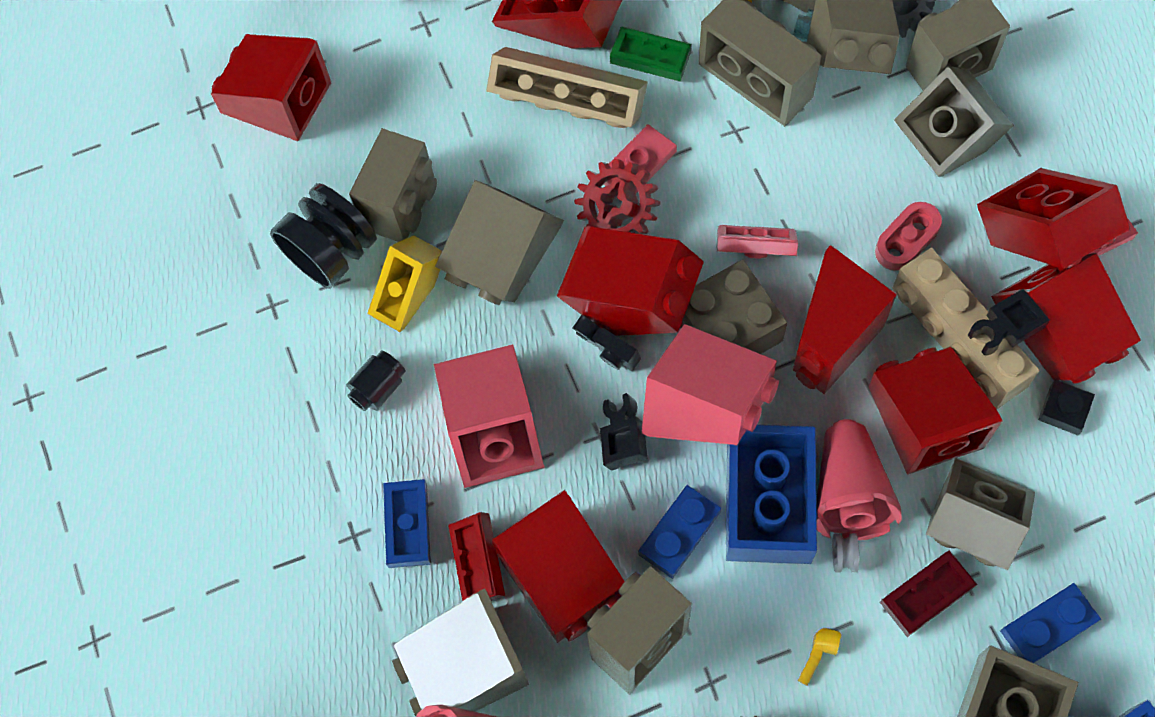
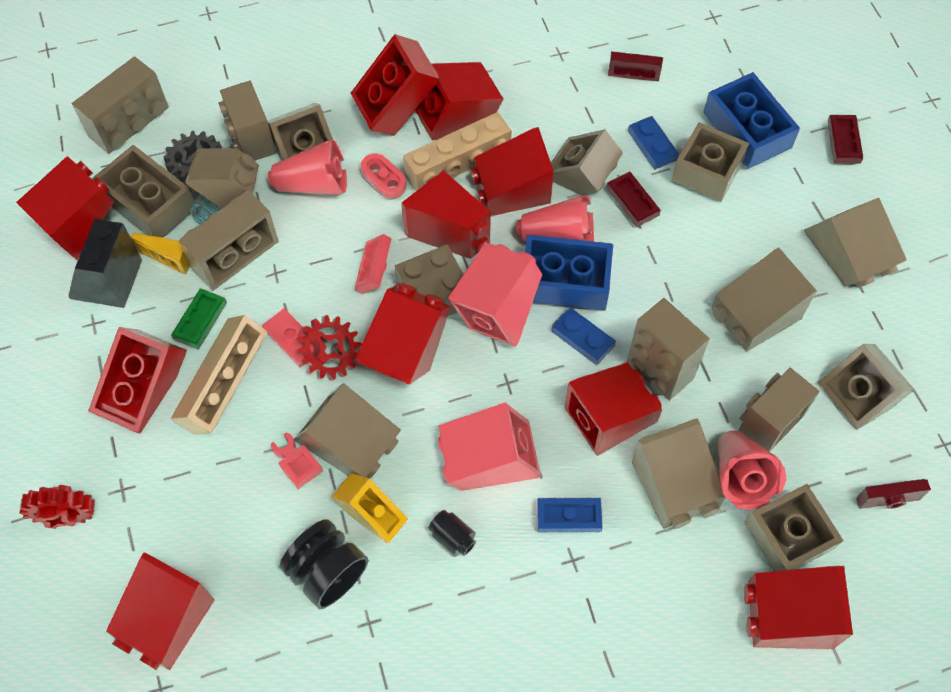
camera: 90 degrees left, 5 degrees down
dark tan brick [349,128,437,242] -> none
red plate [448,512,505,601] -> none
black plate [573,315,641,372] -> none
black plate [600,393,648,471] -> none
yellow hand [798,628,841,686] -> none
light grey bush [832,533,859,572] -> none
black plate [968,289,1050,356] -> none
black plate [1038,379,1095,435] -> none
none -> coral cone [268,140,347,195]
none -> coral plate [271,432,323,490]

